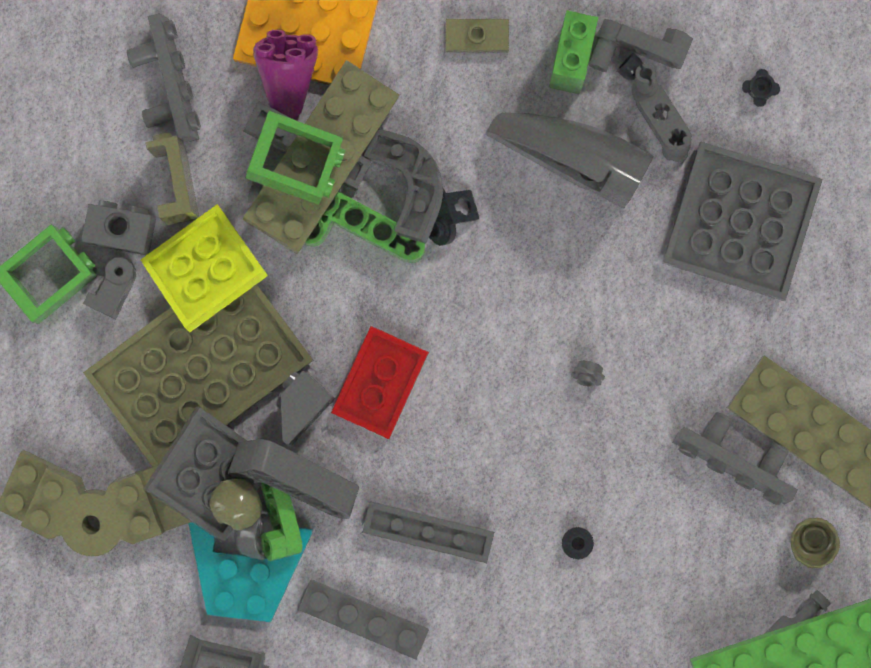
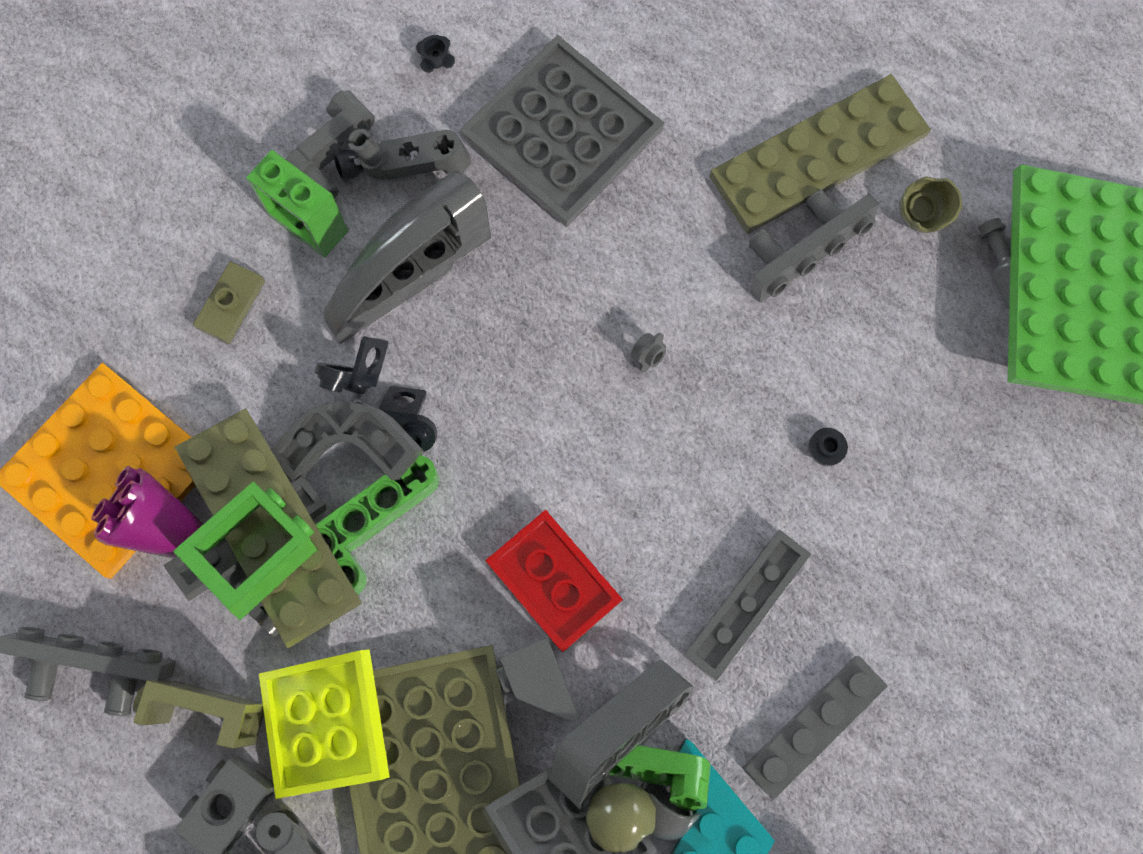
camera: 75 degrees left, 10 degrees down
none -> black bracket [314,336,389,394]

